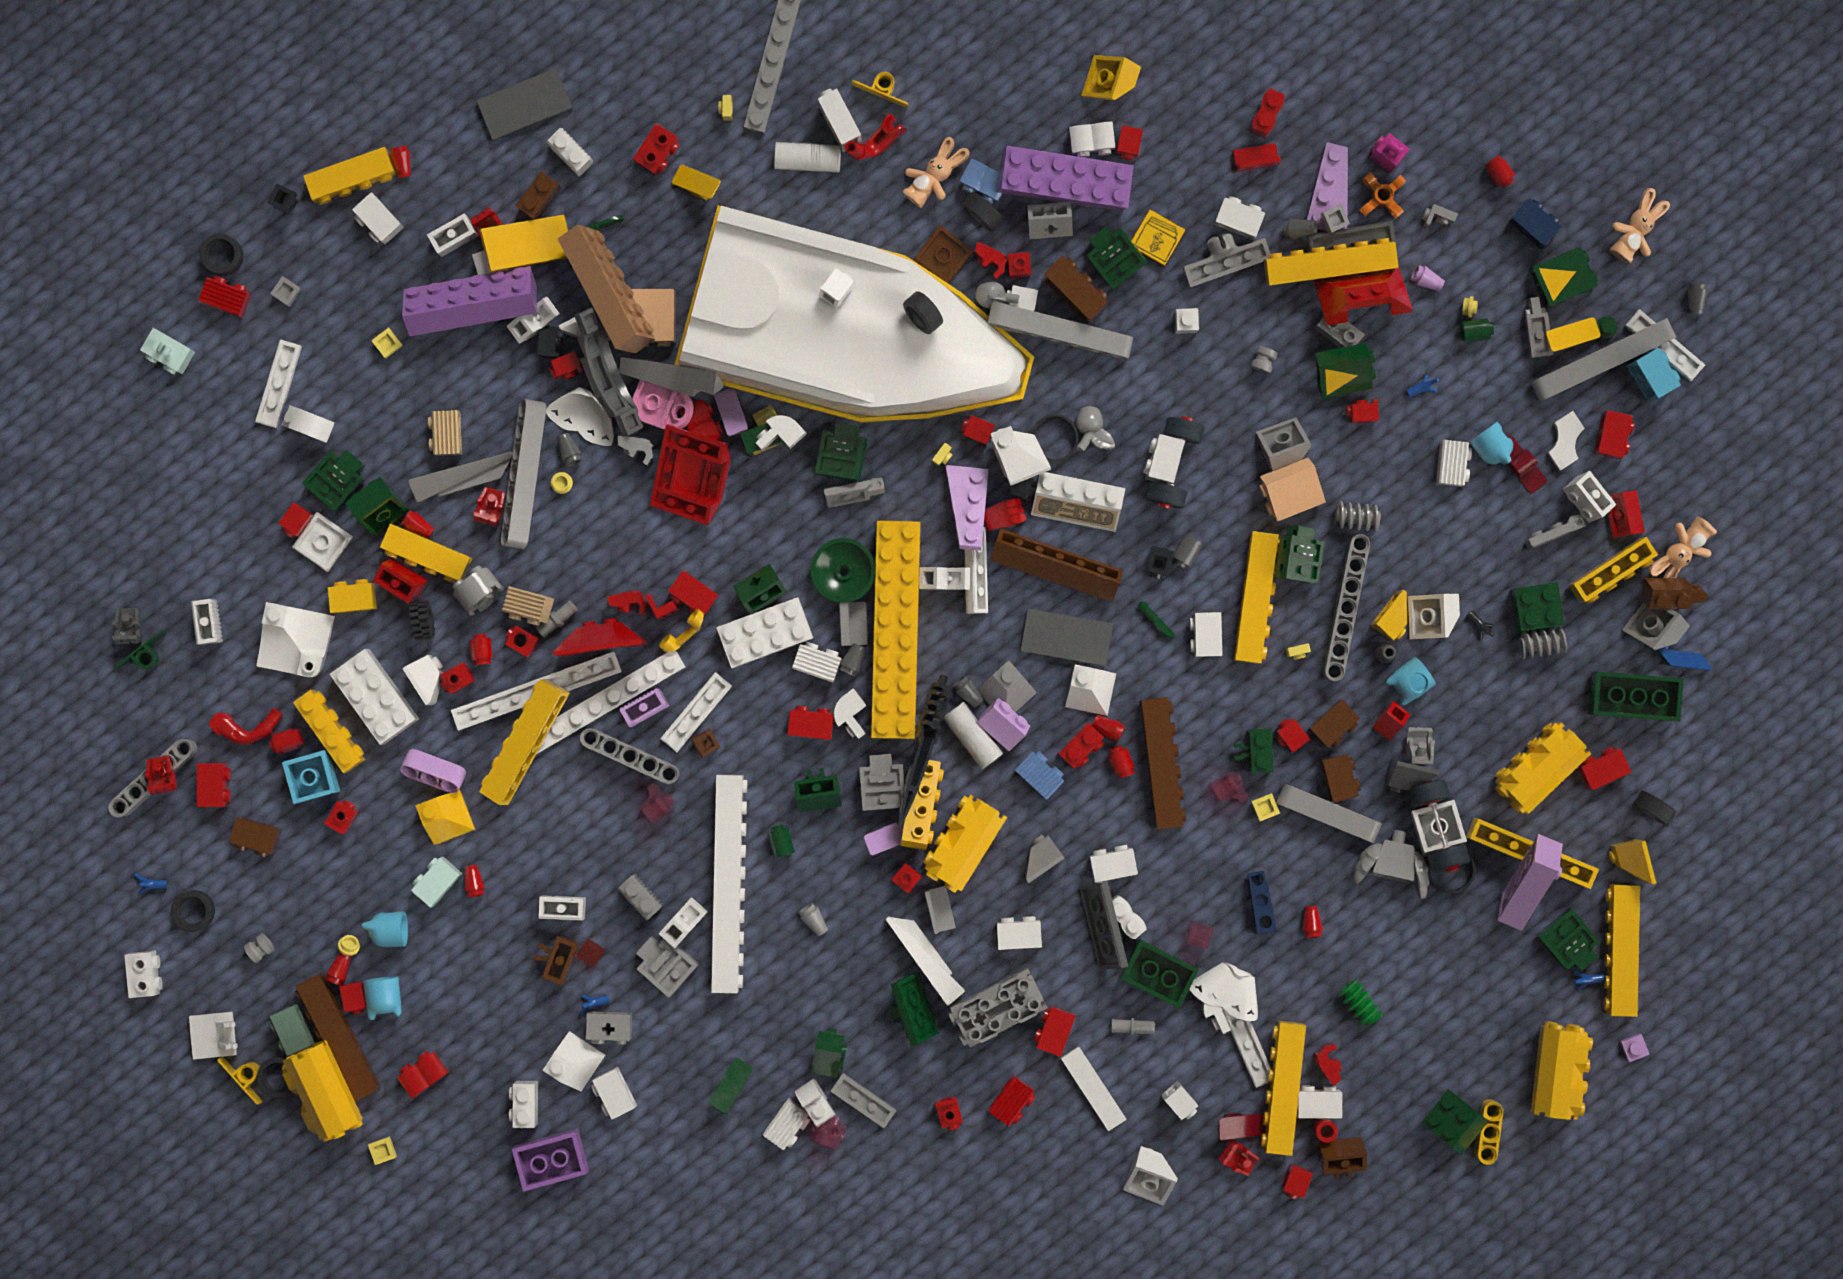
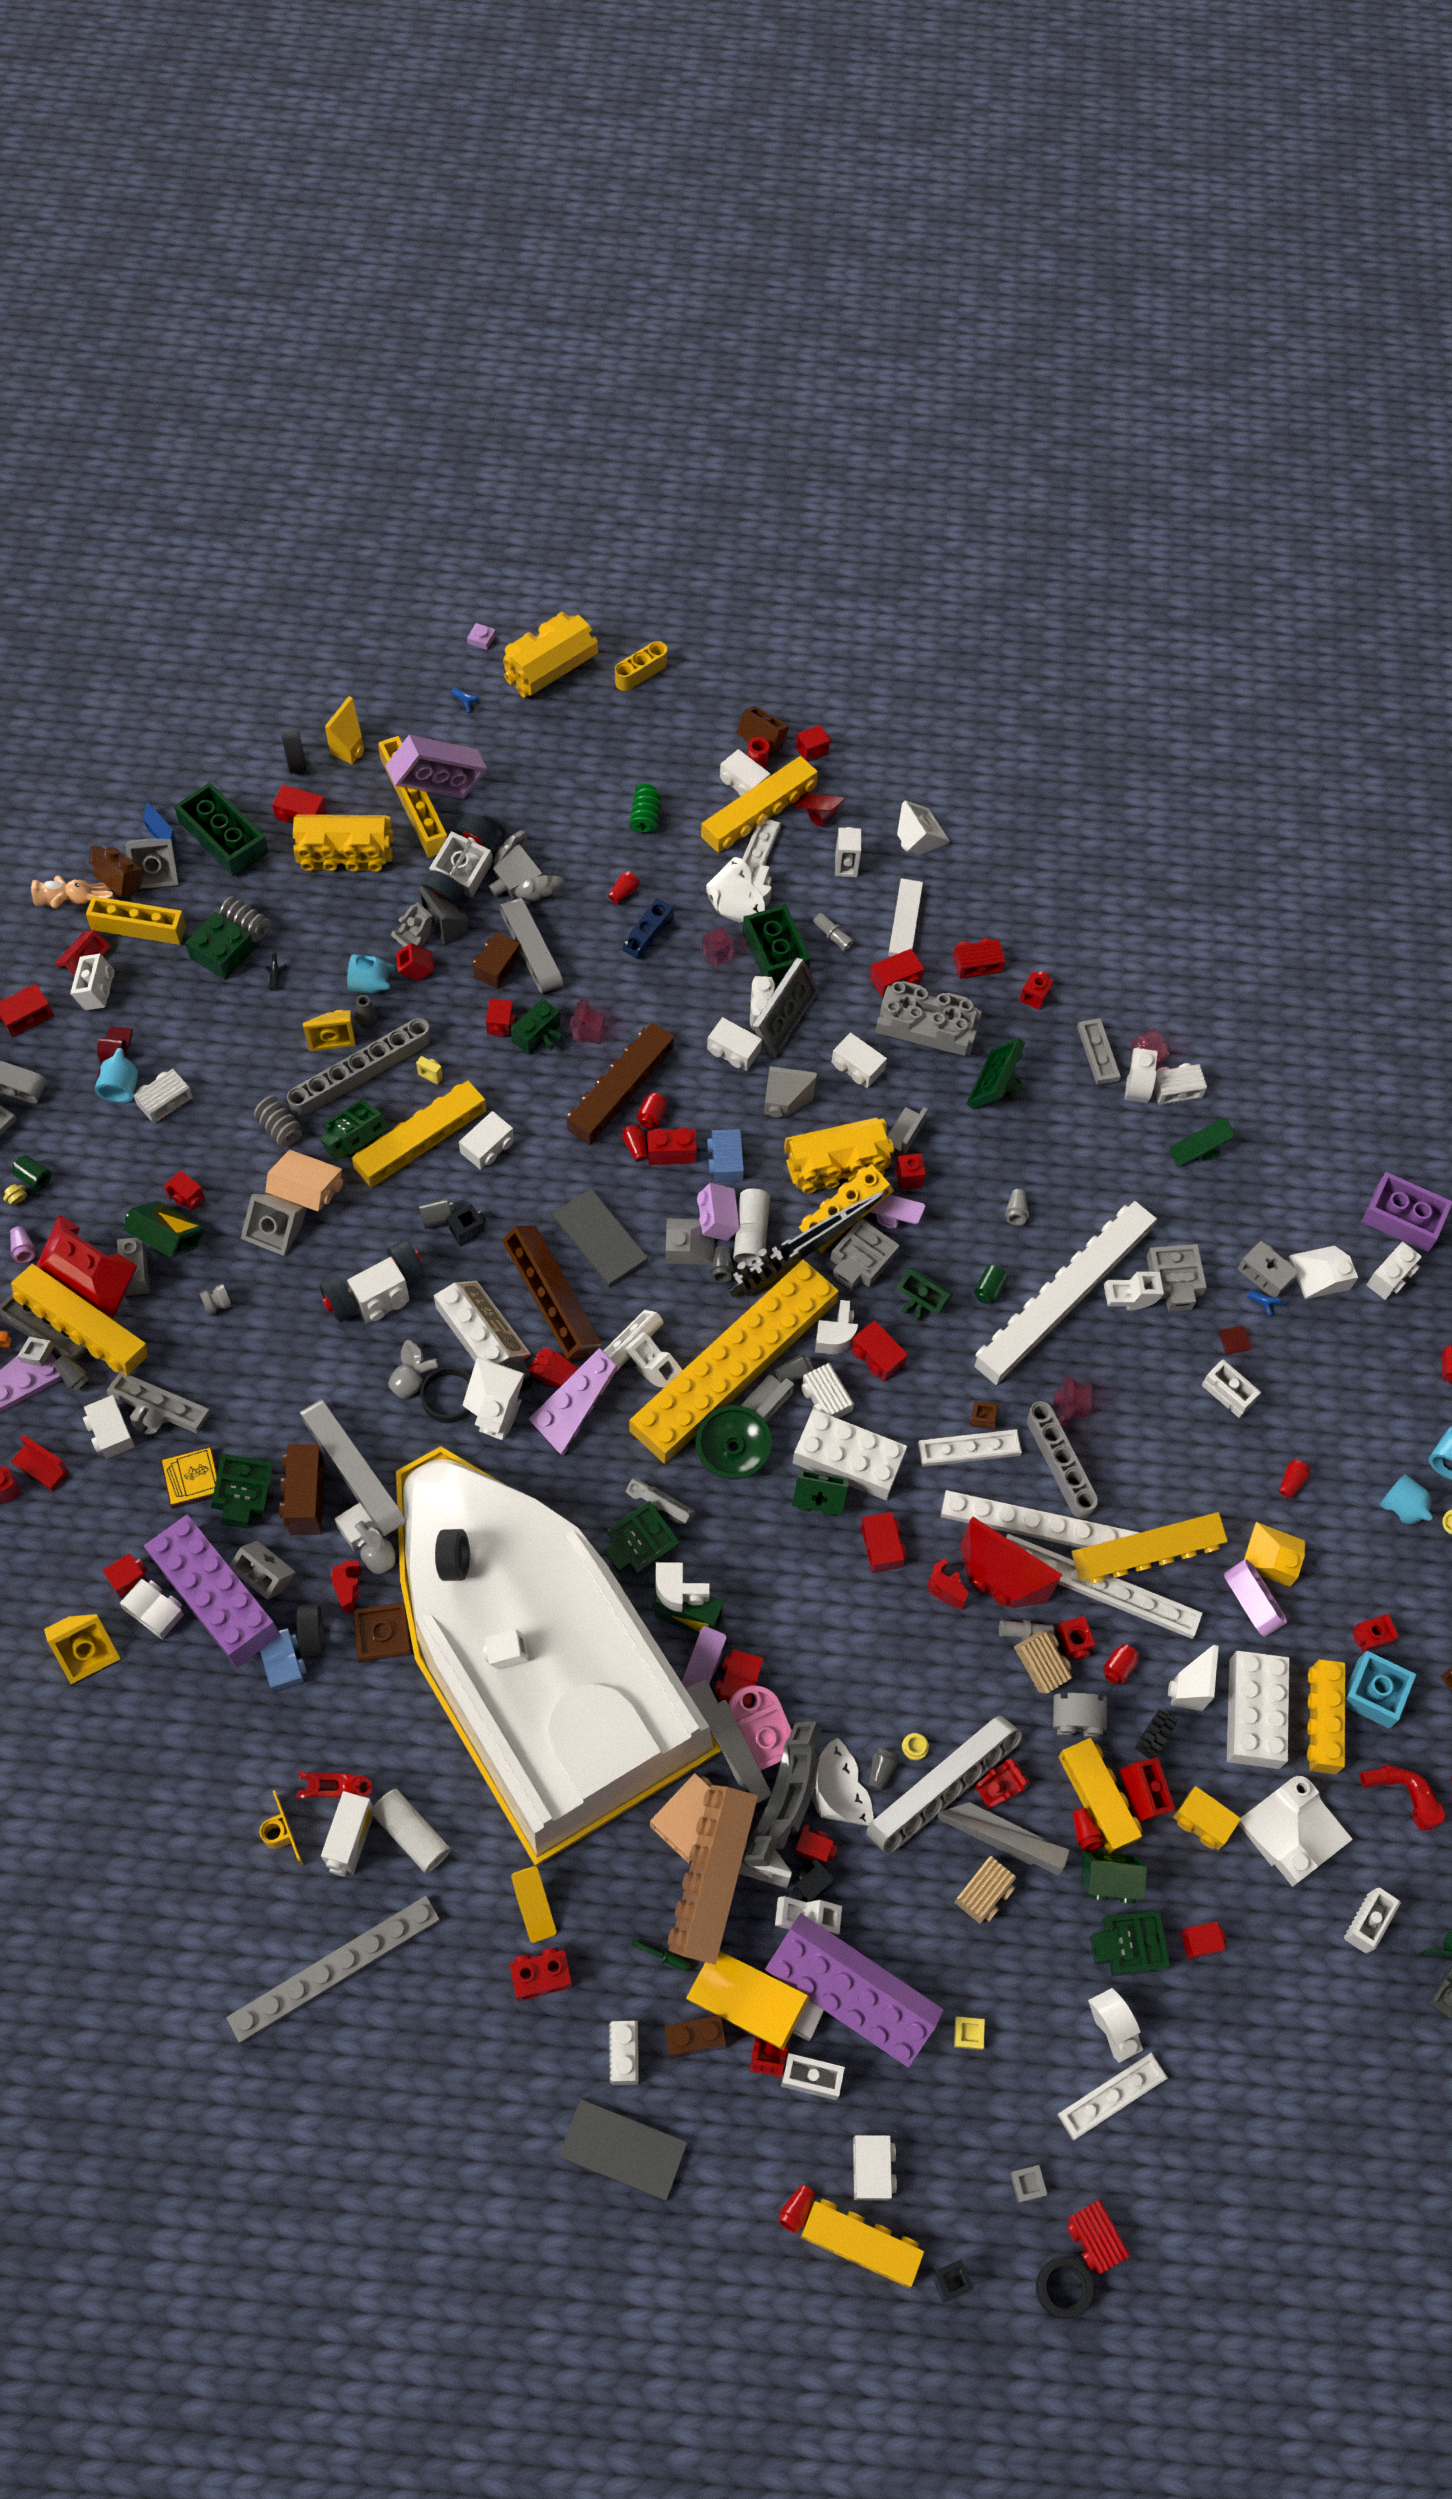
camera: 145 degrees left, 25 degrees down
light aqua brick [140,328,195,374] -> none
red brick [269,728,304,755] -> none
white tile [292,512,353,572] -> none
light aqua brick [411,857,462,908] -> none
red brick [440,662,476,694] -> none
reddish brown brick [533,935,580,985] -> none
white brick [591,1067,637,1119] -> none
light grey brick [617,874,663,920] -> none
light grey hand [618,436,654,466] -> none
lavender brick [620,688,669,727] -> none
red panel [645,594,680,620] -> none
red slope [649,424,731,525] -> none
yellow bar [659,609,704,652] -> none
light yellow plate [718,95,733,121] -> none
light yellow plate [752,405,777,426] -> none
dark green brick [811,1028,847,1078] -> none
white wedge [886,916,965,1006] -> none
light nougat animal [903,137,970,208] -> none
light yellow plate [932,443,953,466] -> none
red brick [961,415,995,447] -> none
red brick [1007,252,1031,279] -> none
white slope [1065,665,1116,716] -> none
dark green piece [1138,601,1175,639] -> none
white brick [1174,308,1199,334] -> none
red hand [1218,1139,1259,1176] -> none
light yellow plate [1251,793,1280,821] -> none
reddish brown brick [1308,699,1360,748] -> none
red hand [1314,1043,1342,1086] -> none
blue bar [1407,375,1439,397] -> none
white slope [1408,594,1460,639] -> none
dark green brick [1421,1089,1489,1155] -> none
light grey hinge [1525,514,1586,550] -> none
dark green piece [1536,908,1600,971] -> none
white tile [1548,411,1585,471] -> none
yellow brick [1603,884,1640,1017] -> none

